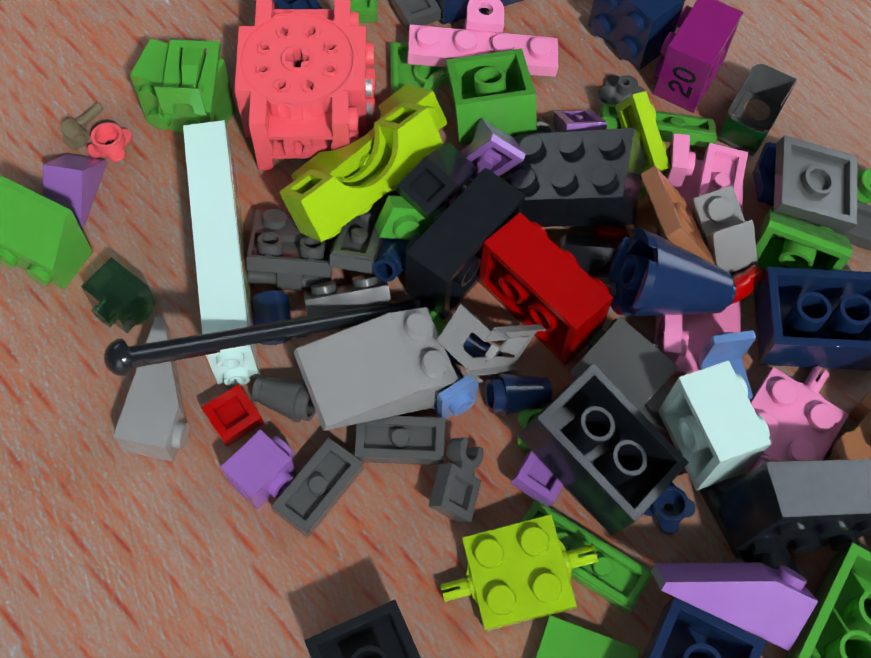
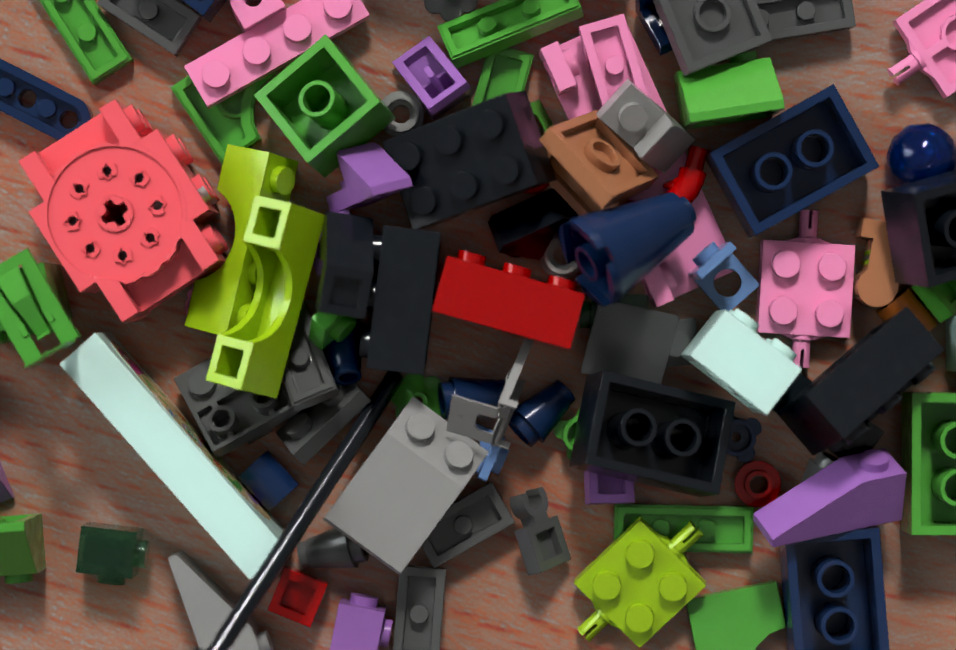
camera: 30 degrees left, 25 degrees up
lime plate [615,91,670,172] -> none
none -> red plate [734,460,781,507]

